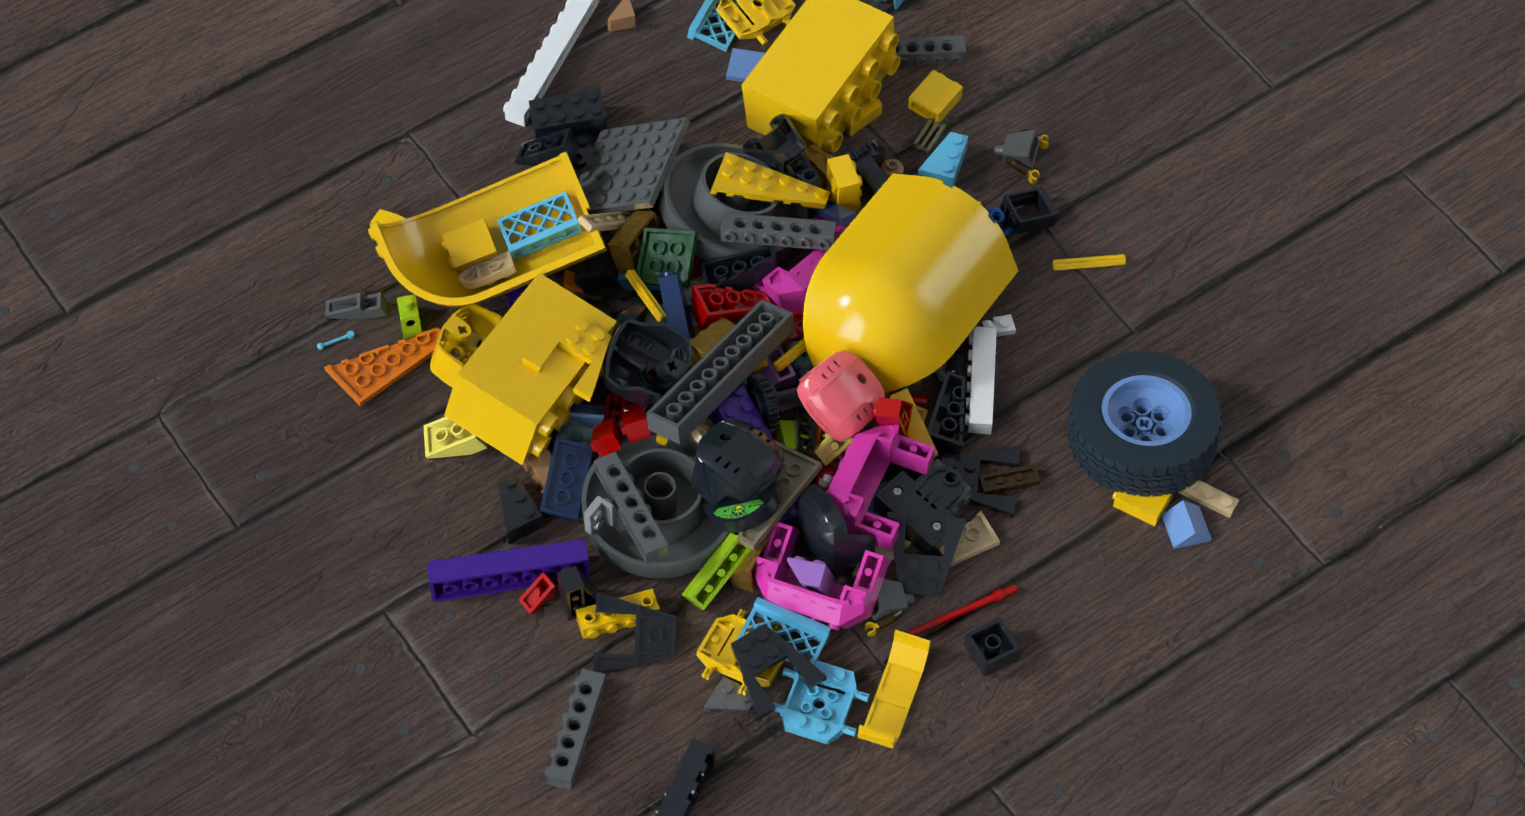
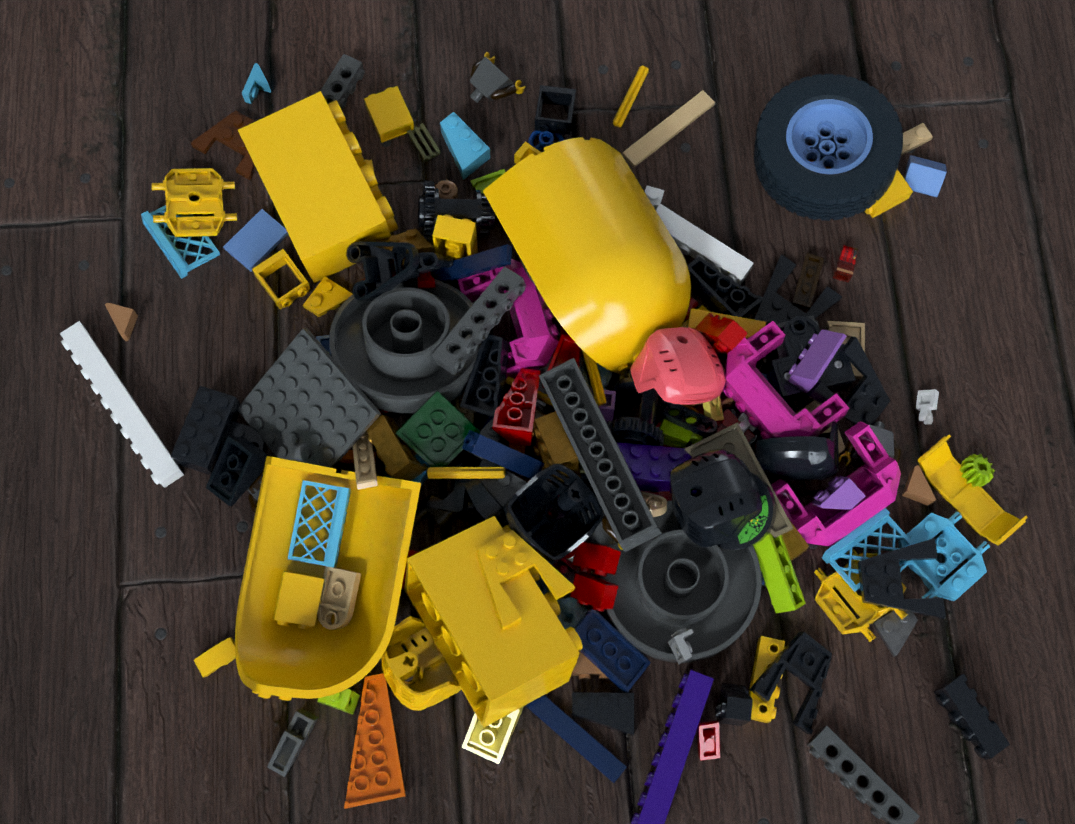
camera: 60 degrees left, 15 degrees up
medium azure hinge [317,331,355,350] -> none
dark grey brick [594,452,670,564] -> none
yellow wing [710,152,830,209] -> none
red bar [908,584,1018,636] -> none
black brick [964,618,1021,677] -> none
none -> yellow window [252,249,311,309]
none -> yellow wing [303,276,353,317]
none -> dark blue tile [525,695,627,783]
none -> tan tile [622,90,715,167]
none -> medium lavender slope [788,329,847,393]
none -> leg [833,245,858,283]
none -> medium nougat slope [902,465,936,506]
none -> white plate [916,389,939,425]
none -> lime gear [959,454,995,487]

